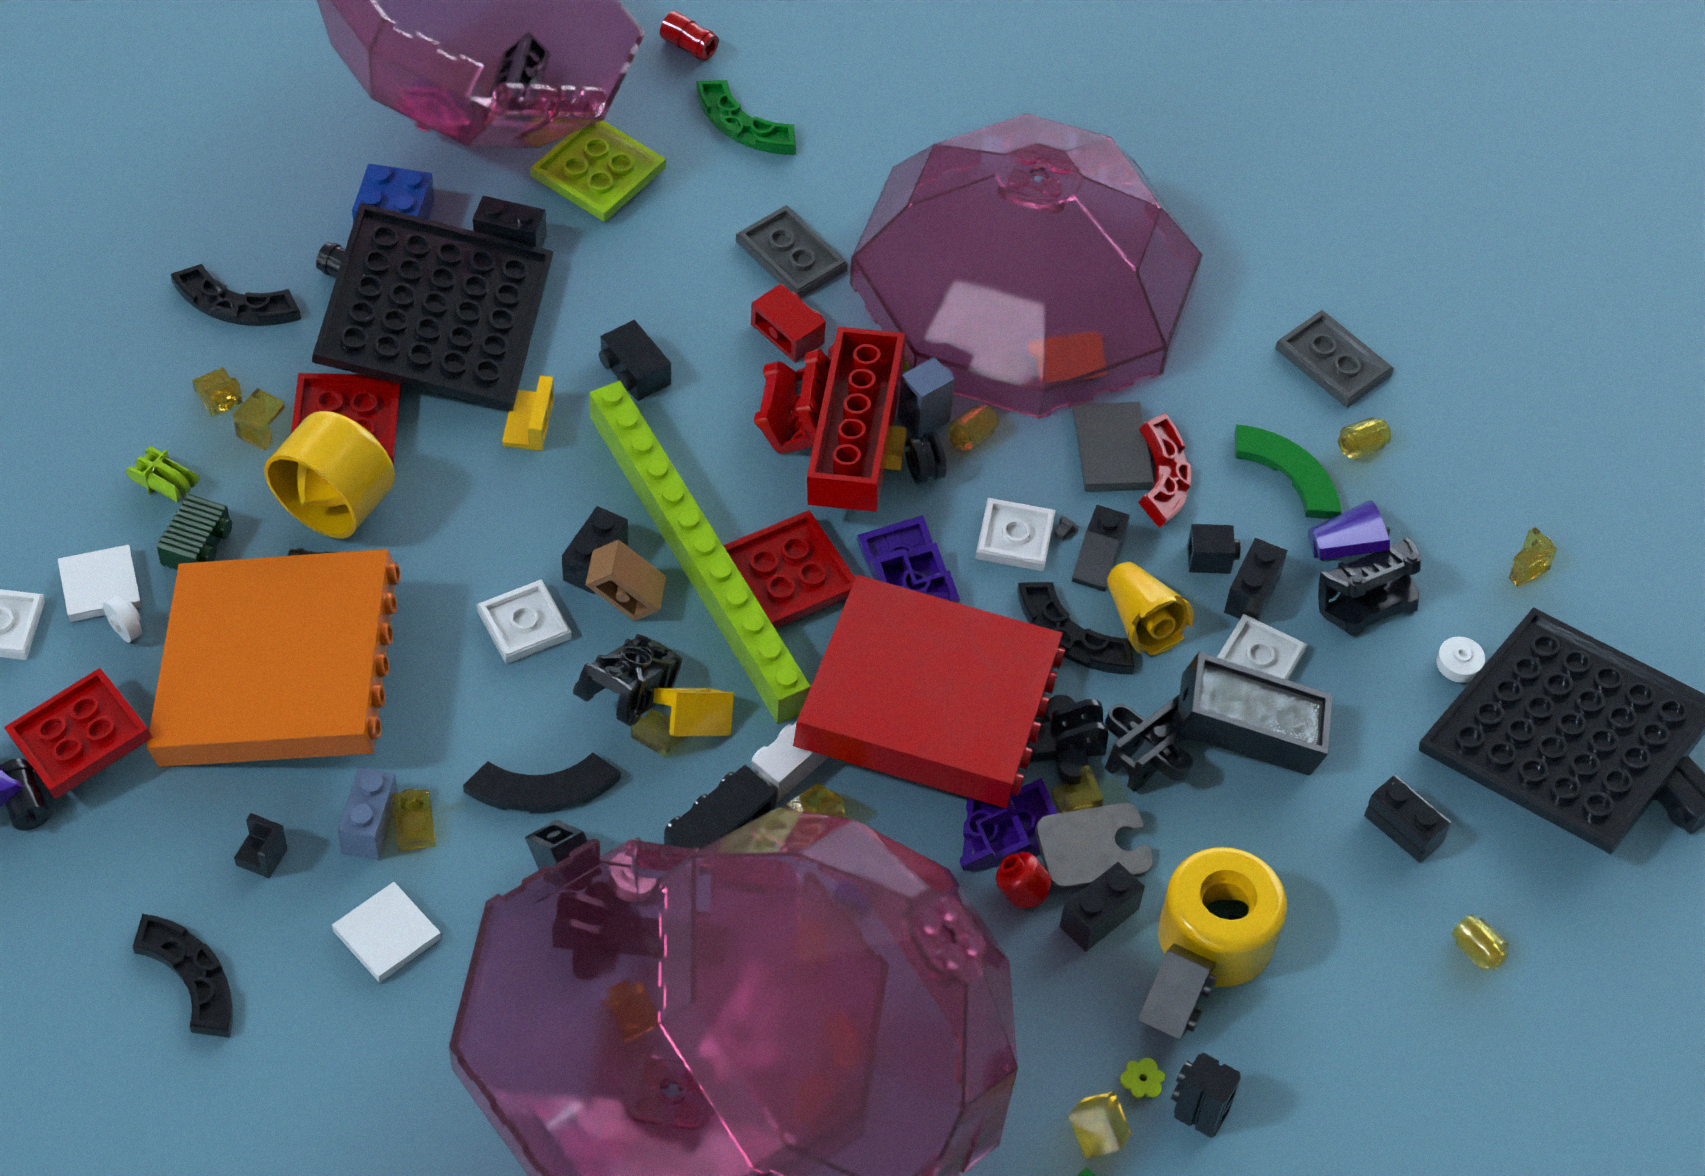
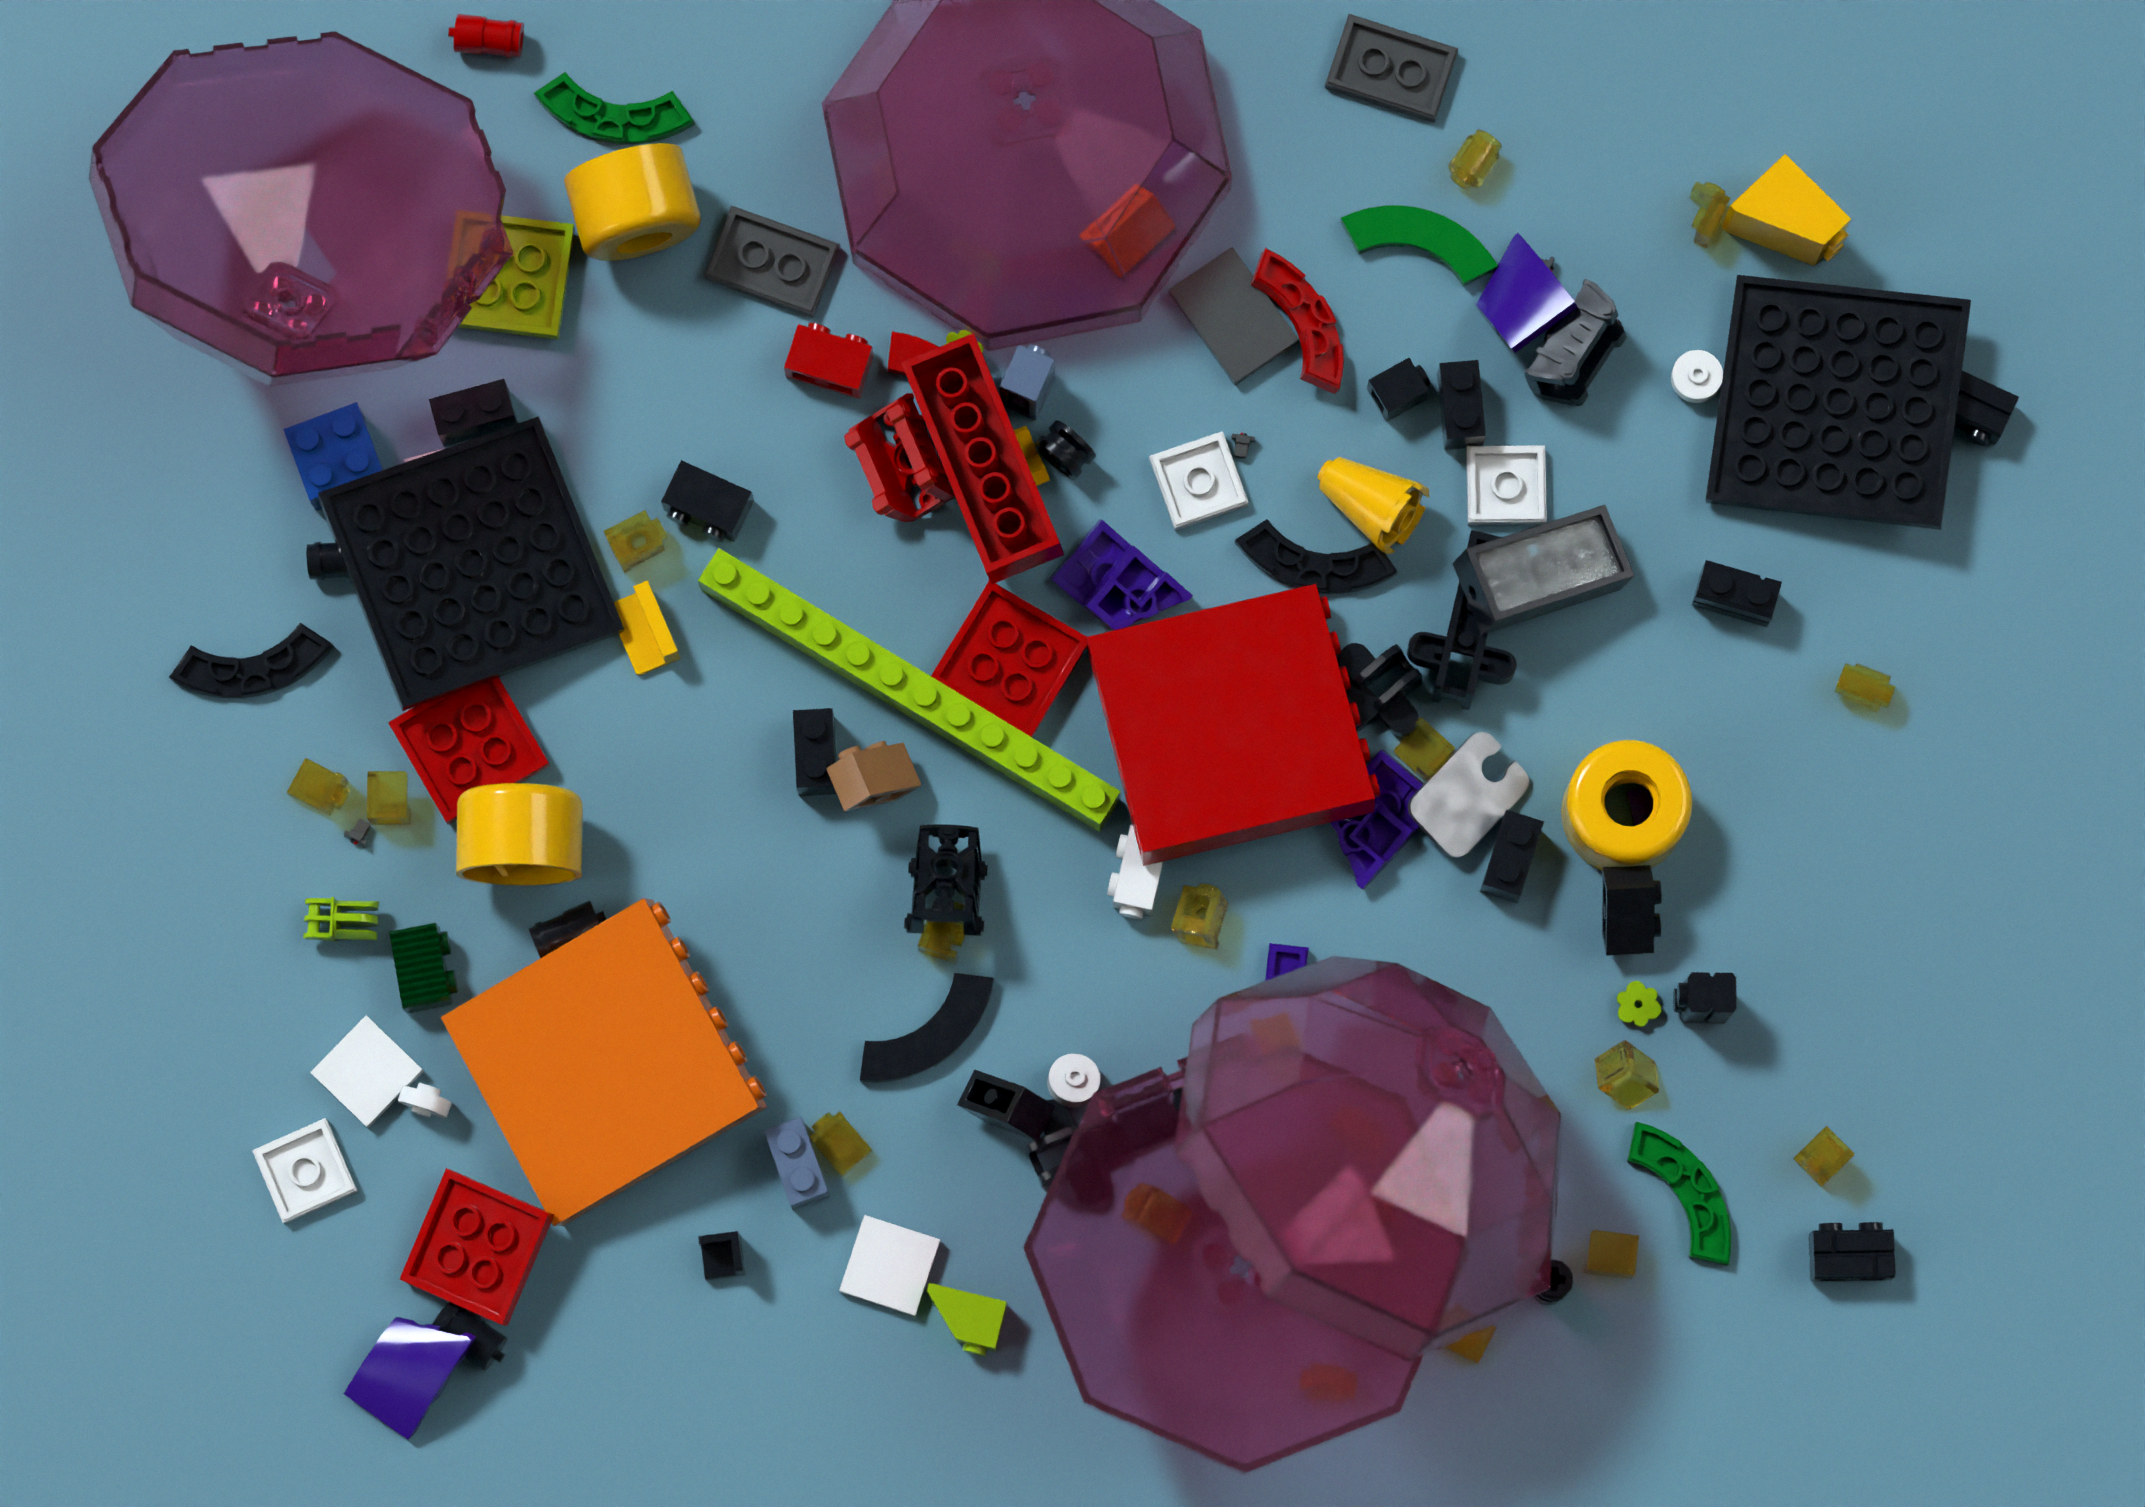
camera: 25 degrees left, 25 degrees up
black tile [133,914,233,1038] -> none
white tile [476,579,572,664] -> none
black fence [483,31,551,123] -> none
clear yellow panel [631,709,685,758] -> none
yellow panel [653,688,734,737] -> none
black brick [664,765,776,878] -> none
clear yellow brick [948,404,999,451] -> none
red head [995,852,1052,909] -> none
black slope [1072,505,1130,592] -> none
none -> dark grey piece [344,818,371,848]
none -> yellow piece [564,143,701,261]
none -> clear yellow brick [603,510,668,573]
none -> clear yellow brick [917,901,966,965]
none -> lime slope [927,1283,1007,1356]
none -> yellow slope [1722,154,1851,266]

